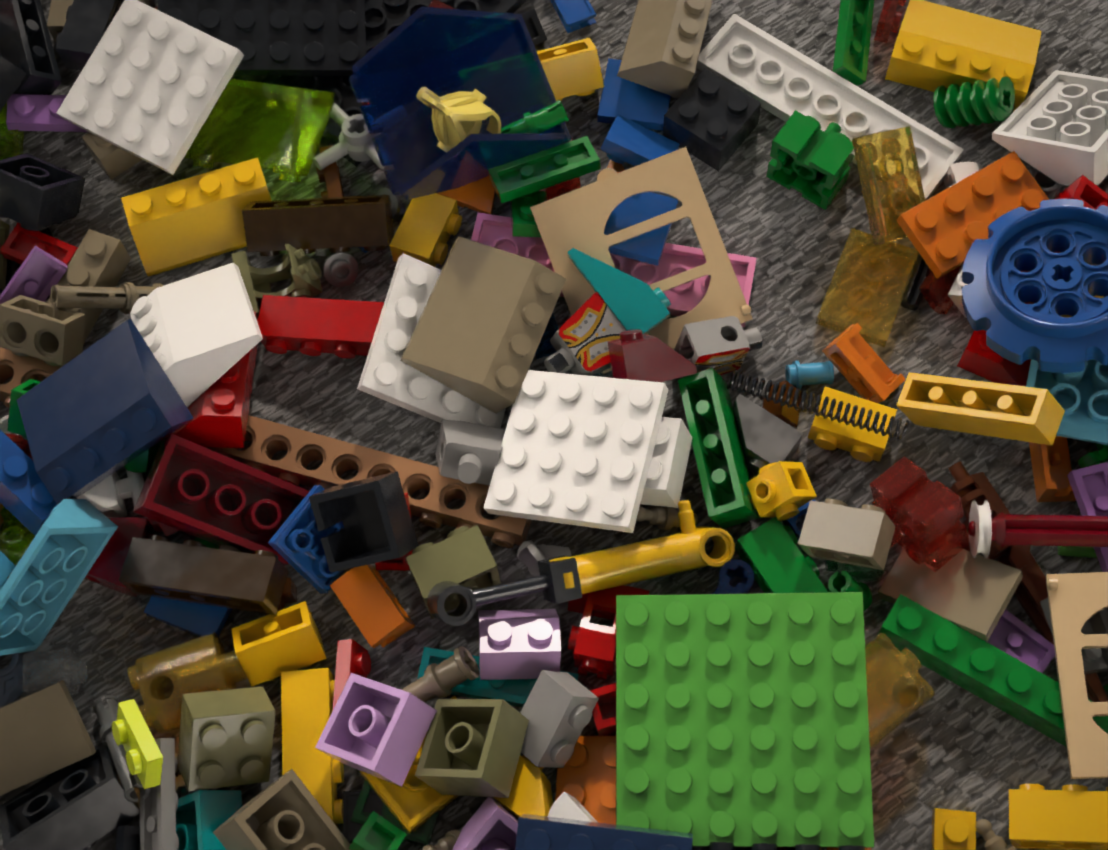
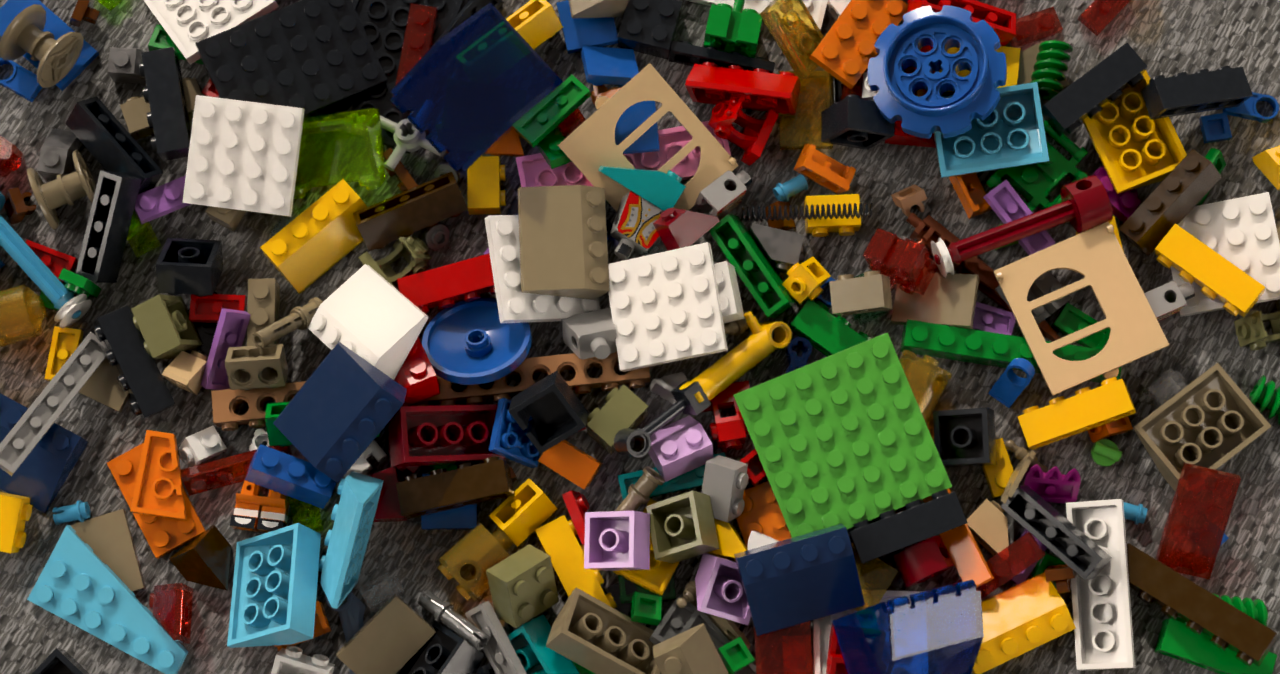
camera: 30 degrees left, 10 degrees up
neon yellow plate [112,699,163,789] -> none
light yellow helmet [416,87,502,159] -> none
green pin [498,99,569,150] -> none
green pin [828,571,872,611] -> none
yellow brick [896,372,1065,446] -> none
none -> blue dish [422,297,532,385]
none -> black plate [669,41,775,73]
none -> red slope [685,62,801,115]
none -> red tile [708,97,779,166]
none -> black brick [821,95,895,149]
none -> medium nougat tile [891,184,927,217]
none -> black brick [933,407,997,468]
none -> blue piece [988,358,1035,408]

